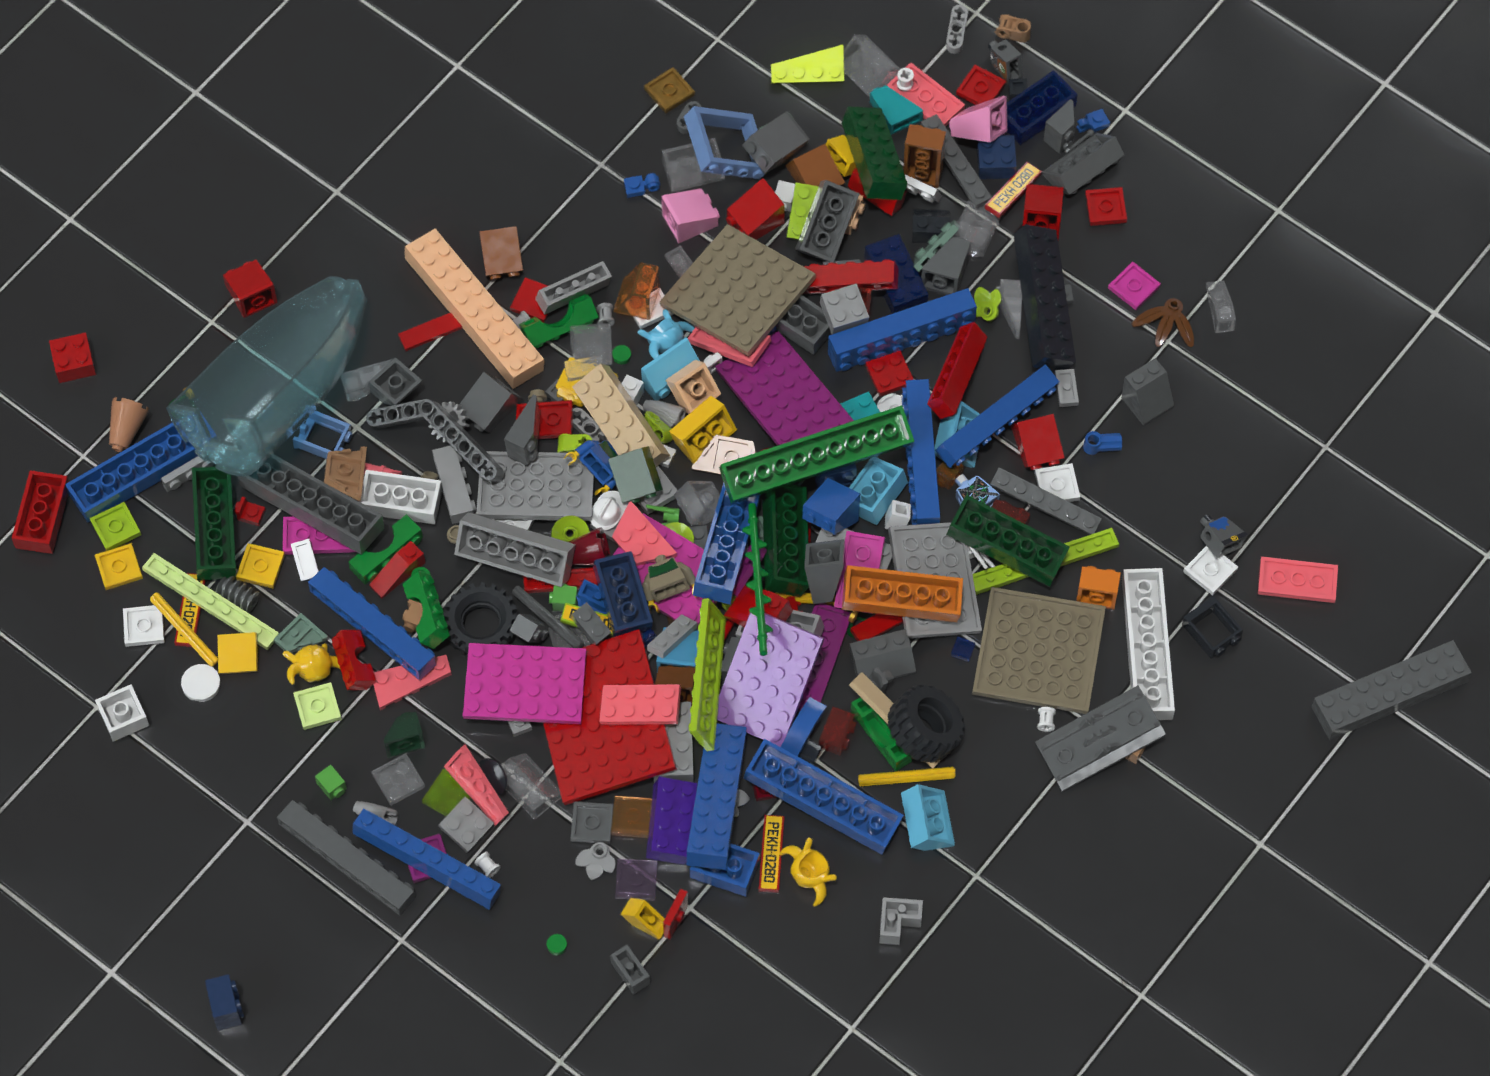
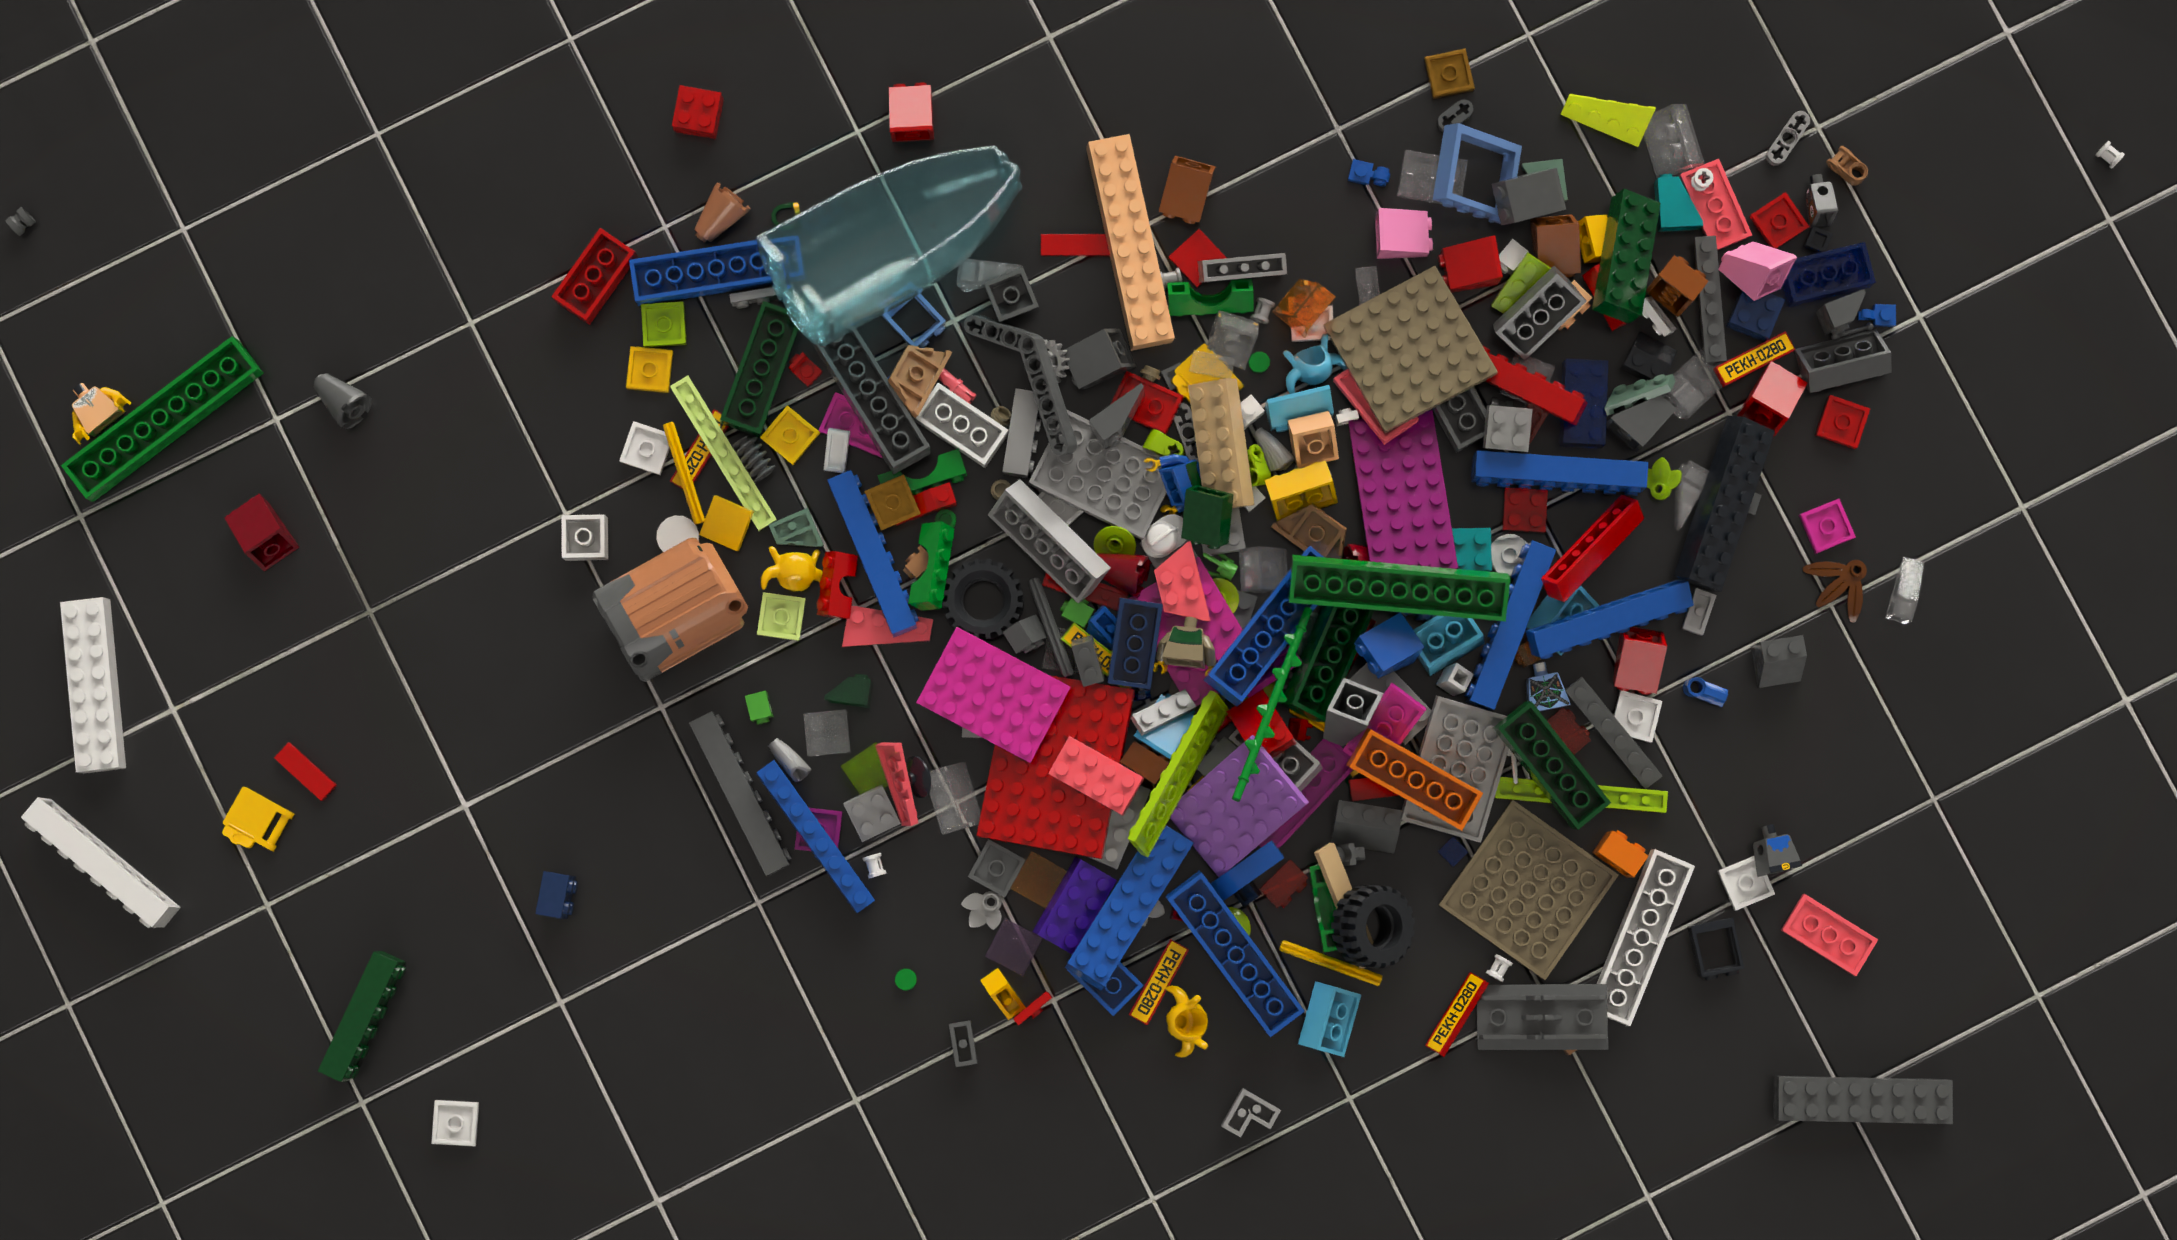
camera: 25 degrees right, 20 degrees up
none -> nougat piece [592,538,748,682]
none -> pearl gold tile [864,474,921,530]
none -> tile [1425,972,1489,1057]

